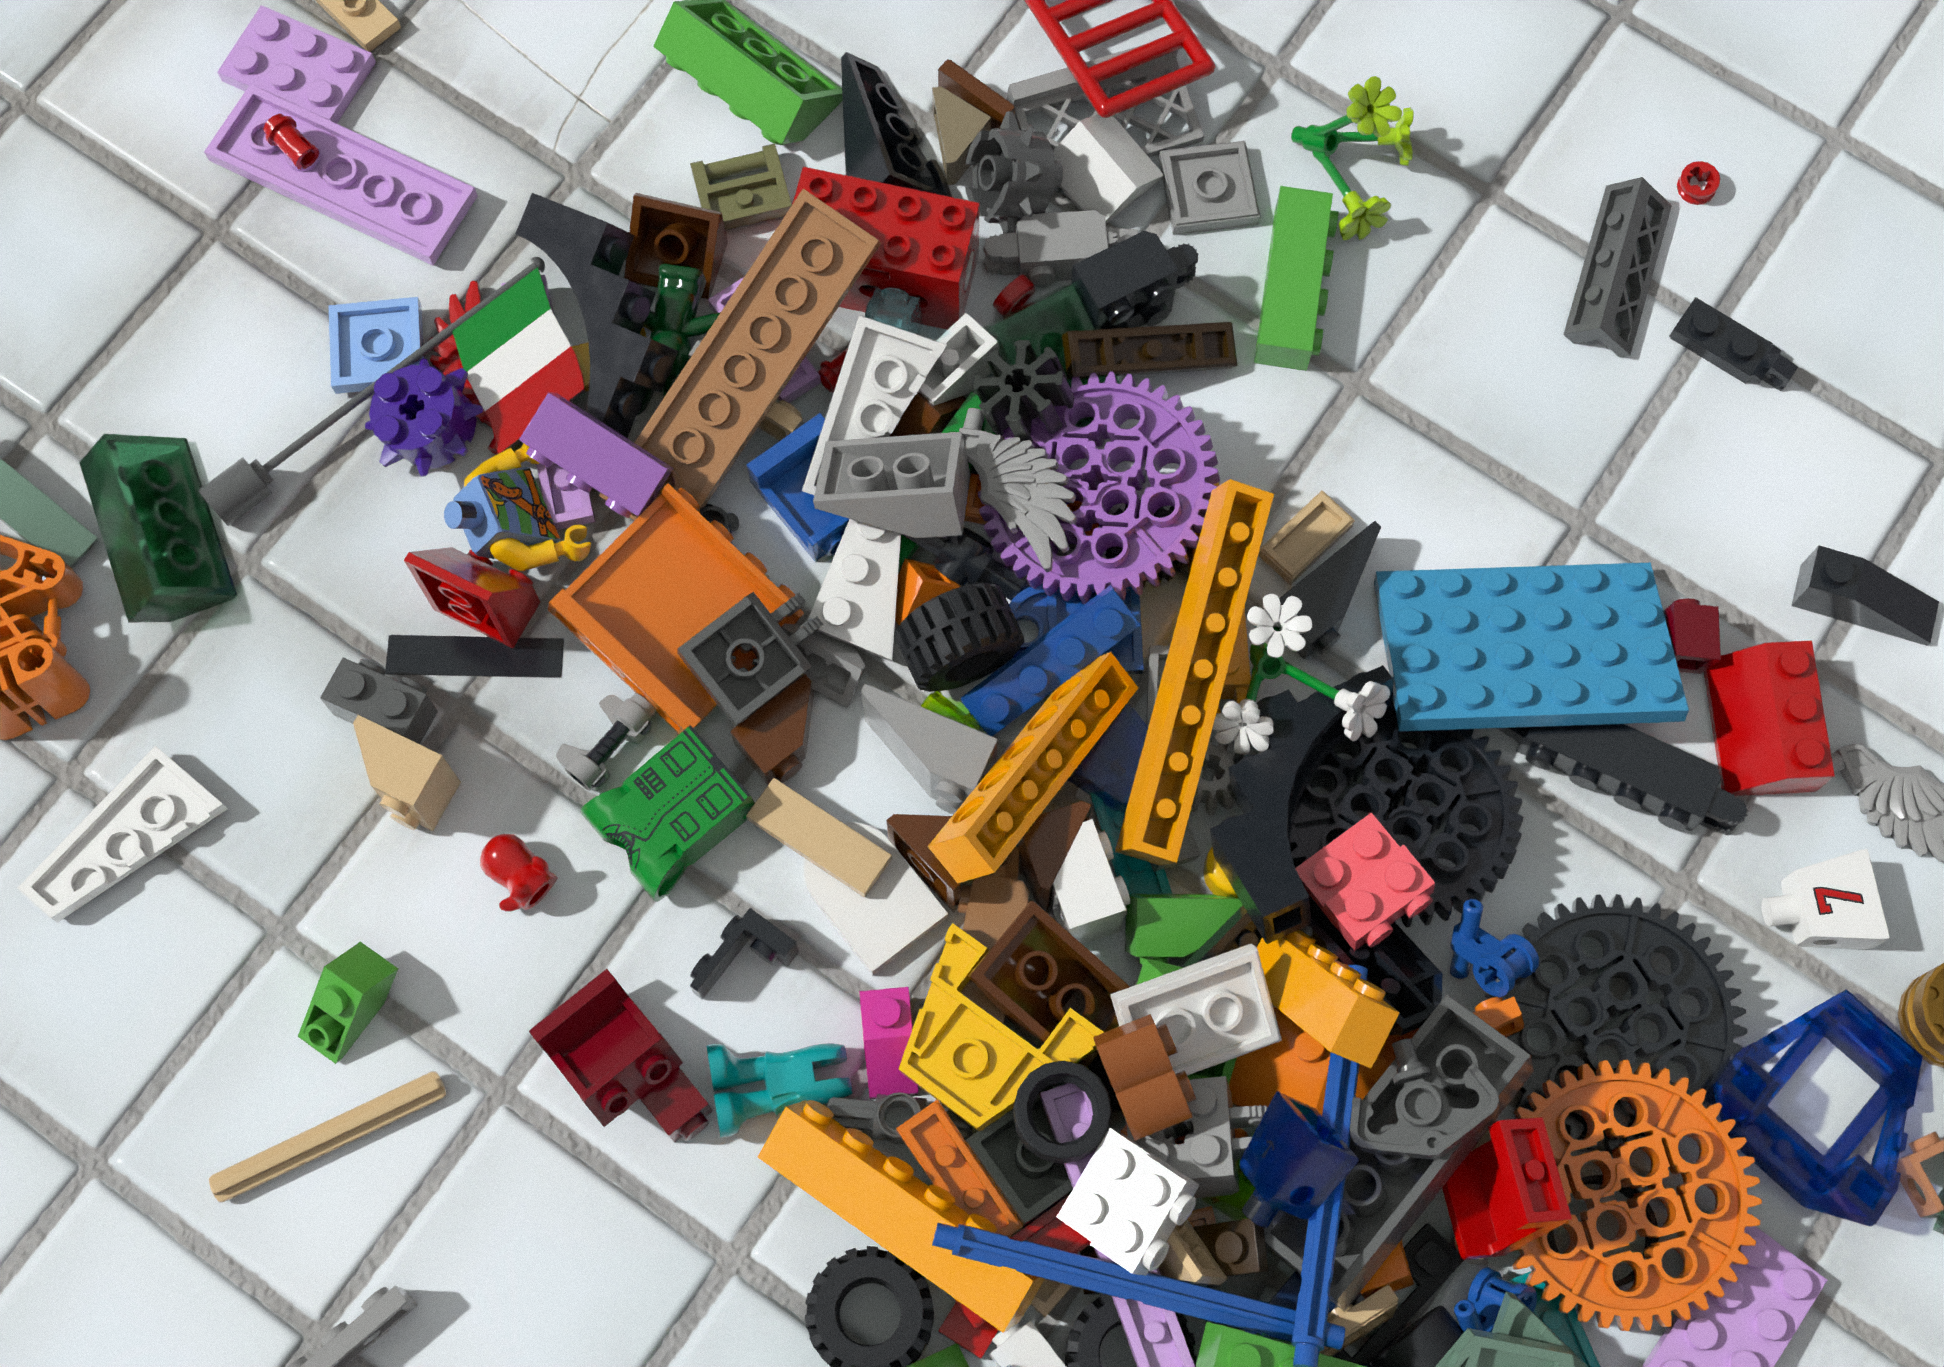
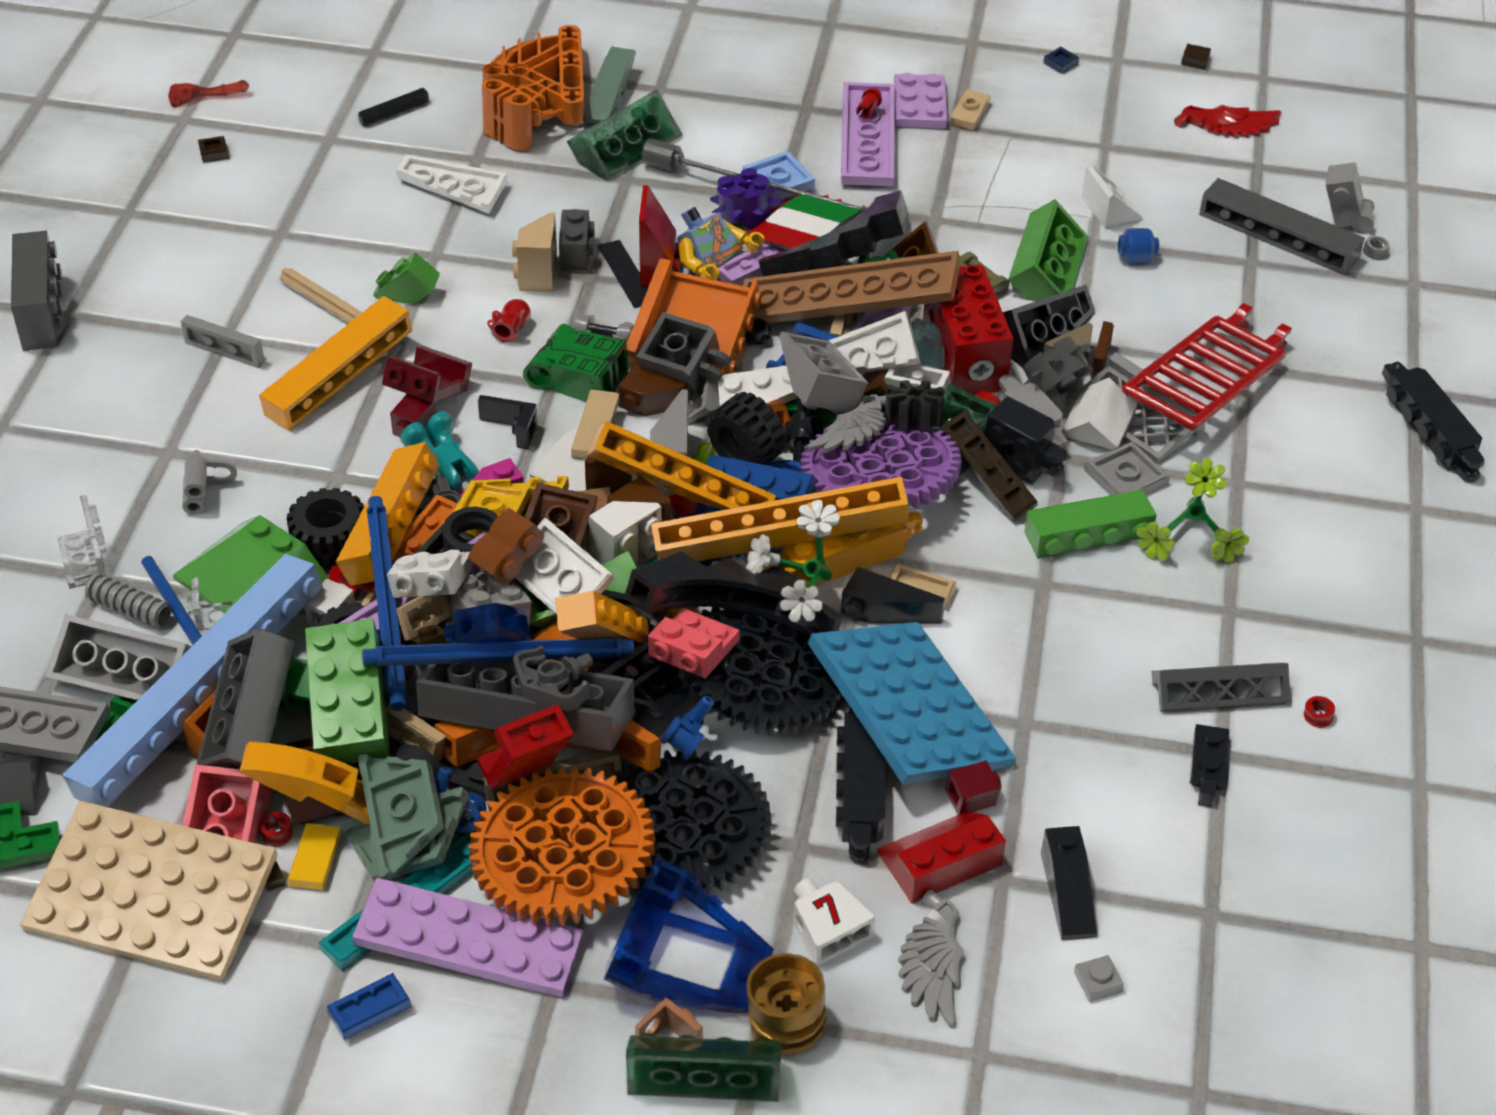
camera: 65 degrees right, 25 degrees down
medium lavender brick [519,392,674,518] -> none
none -> light orange brick [259,296,412,431]

